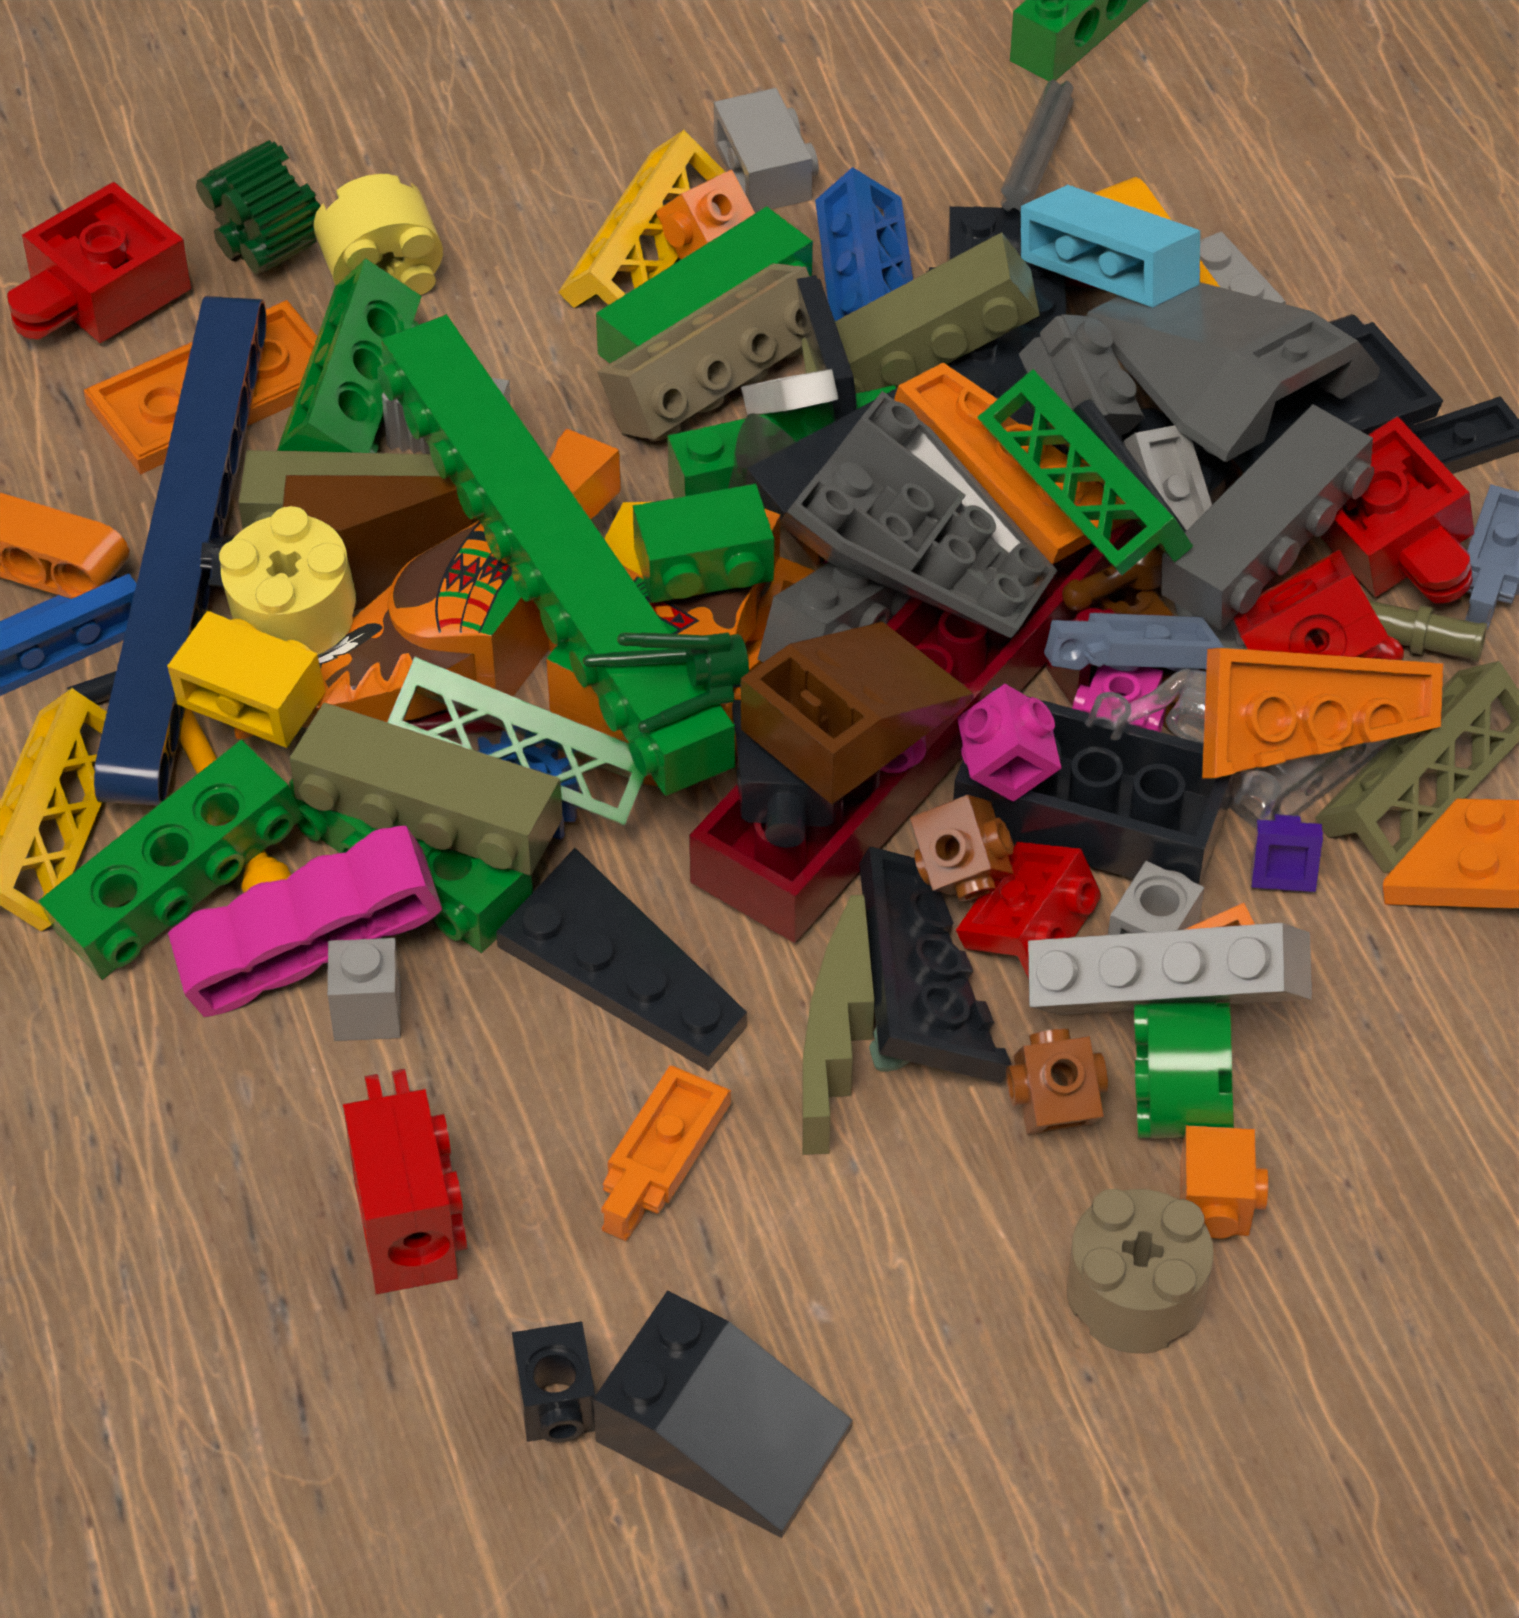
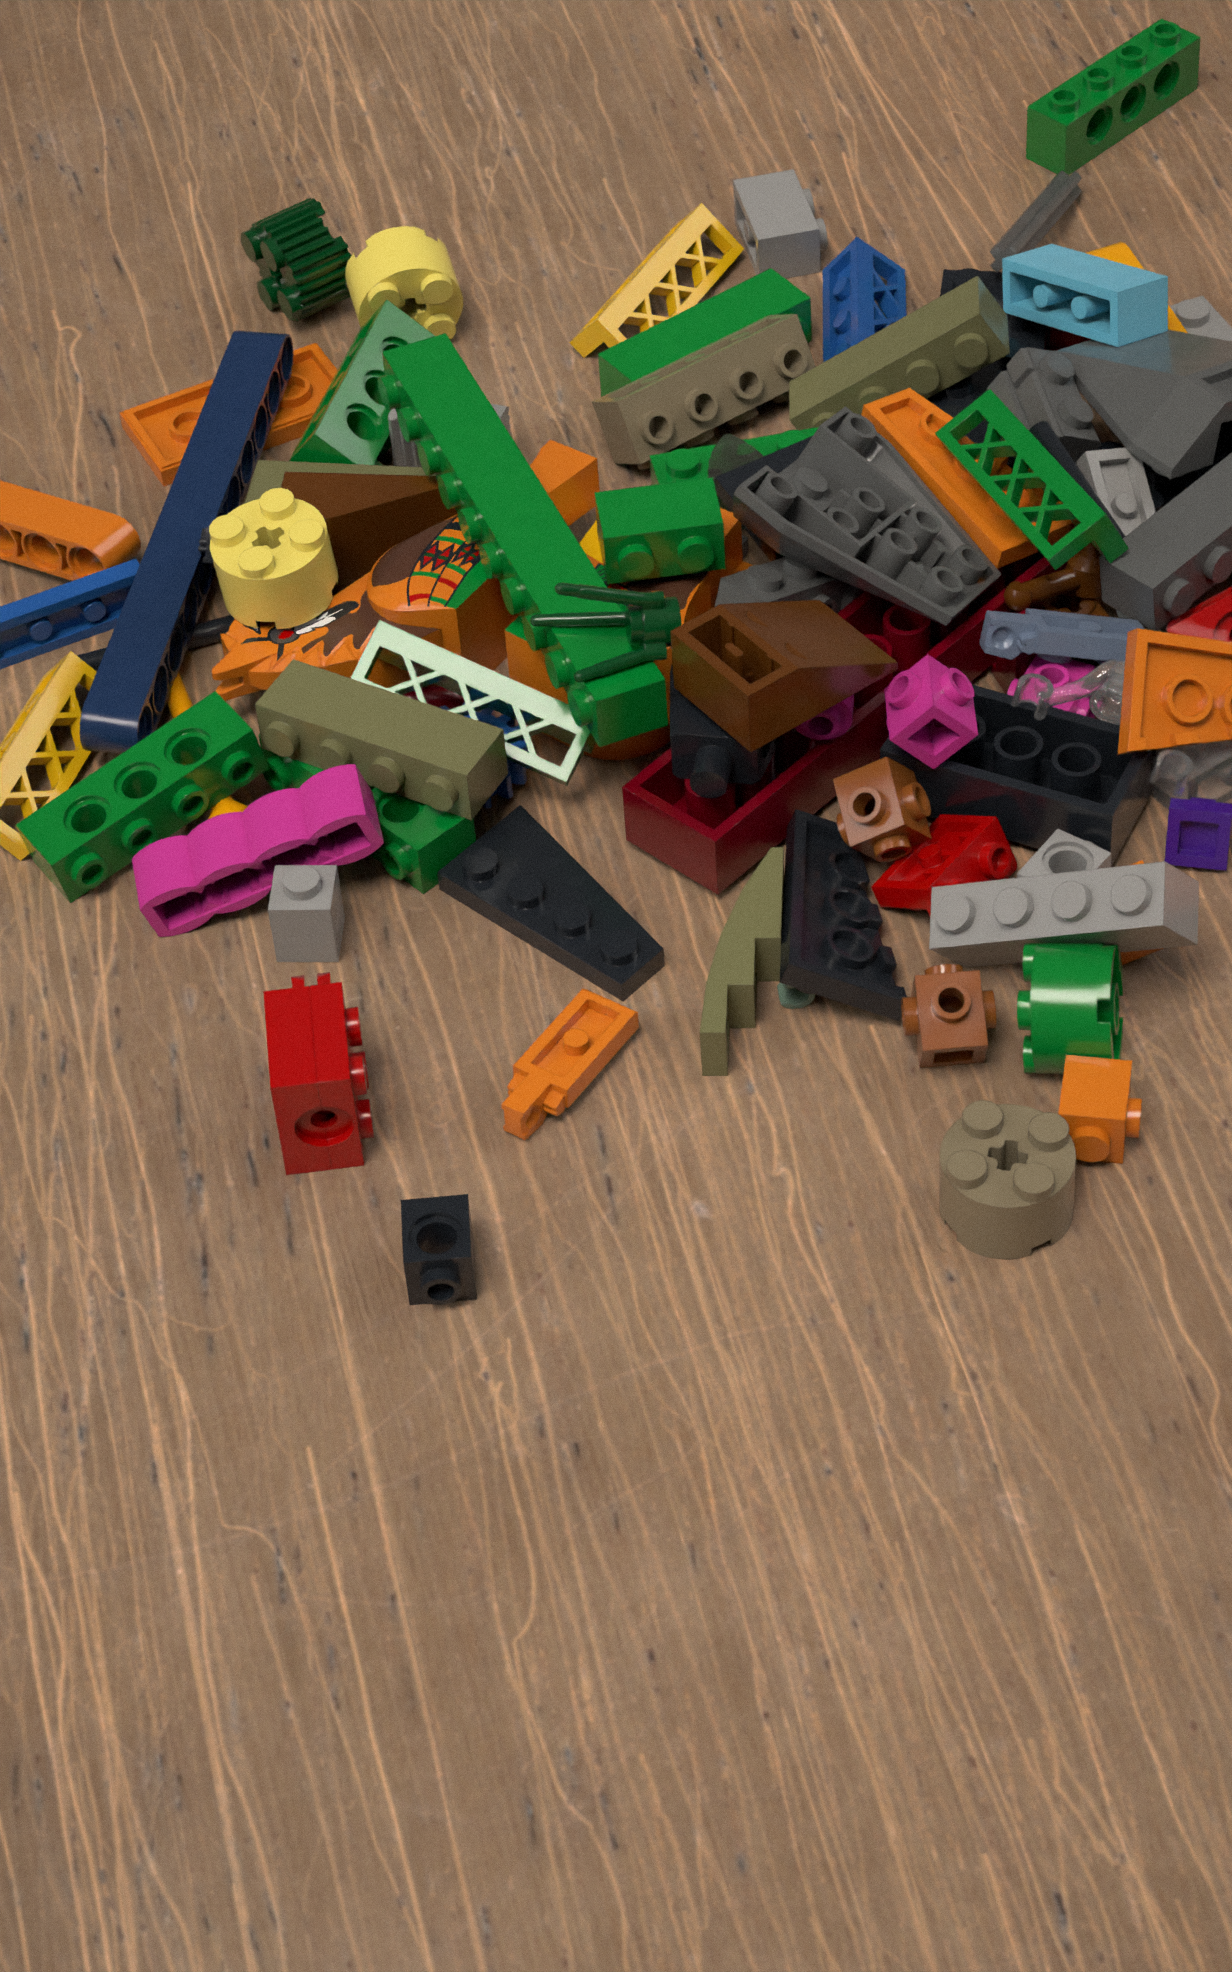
camera: 10 degrees right, 5 degrees down
red brick [7,181,191,343] -> none
yellow brick [167,611,325,748] -> none
black slope [593,1290,853,1538] -> none
orange brick [655,169,755,259] -> none
white beam [741,369,838,416] -> none
black tile [796,275,857,421] -> none

